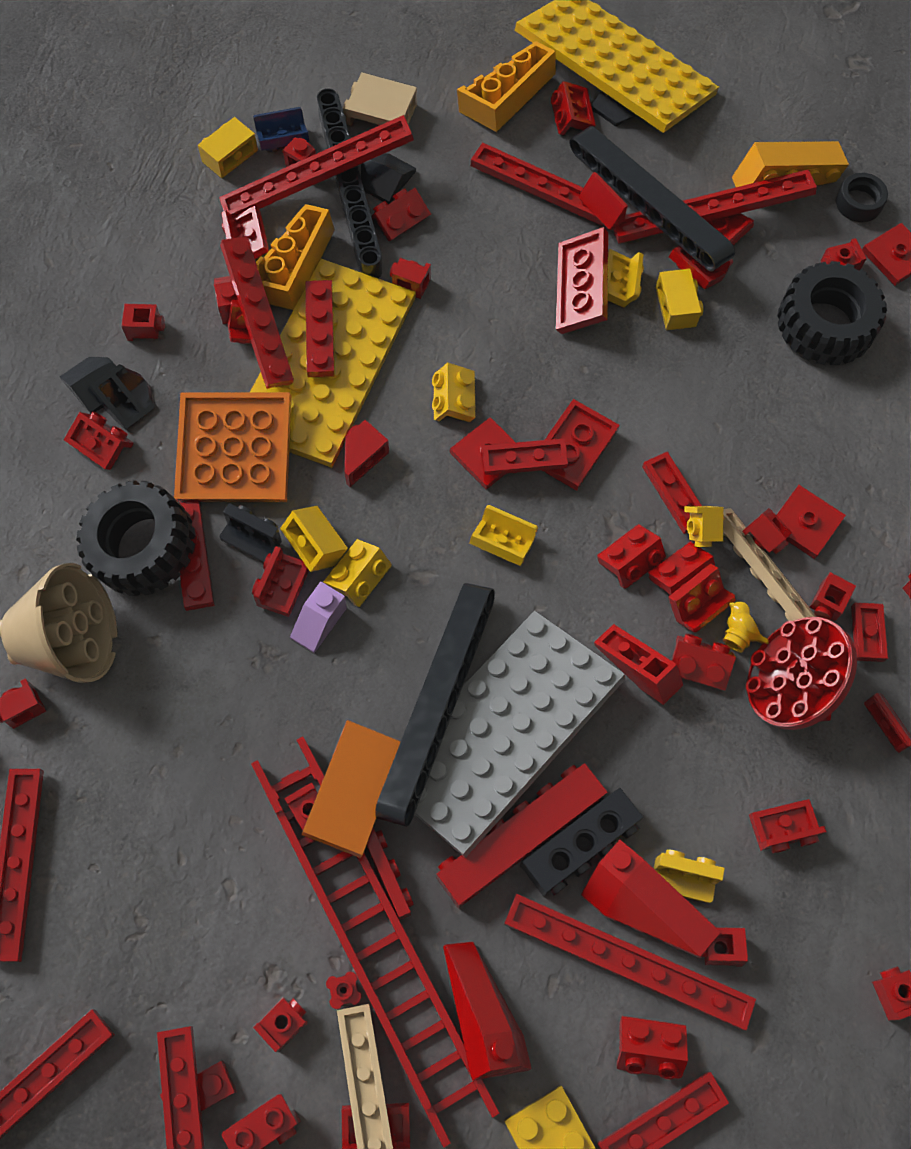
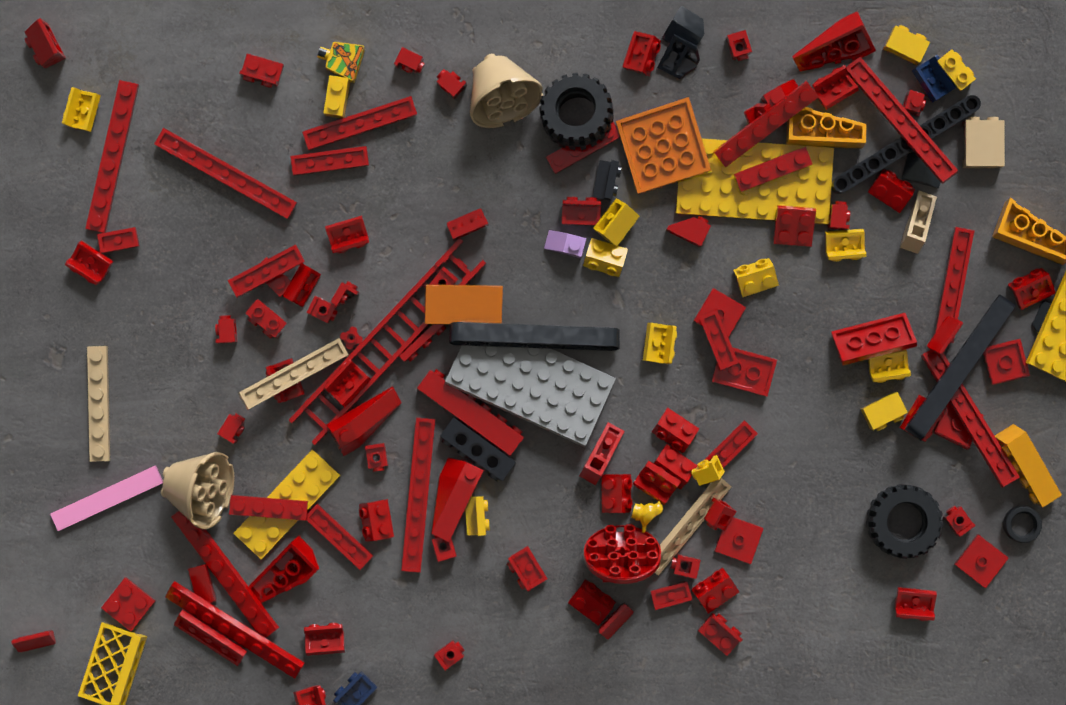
camera: 75 degrees right, 20 degrees up
none -> red slope [283,263,321,307]
none -> red plate [290,146,369,176]
none -> red bracket [324,360,371,407]
none -> red bracket [325,216,369,254]
none -> red bracket [330,281,360,307]
none -> red brick [365,443,388,472]
none -> red bracket [447,208,489,241]
none -> red bracket [568,579,615,626]
none -> red bracket [692,568,739,614]
none -> red plate [773,205,816,247]
none -> red wedge [792,11,876,71]
none -> yellow bracket [825,229,866,262]
none -> tan slope [900,191,937,254]
none -> yellow bracket [937,49,976,91]
none -> red plate [983,339,1030,385]

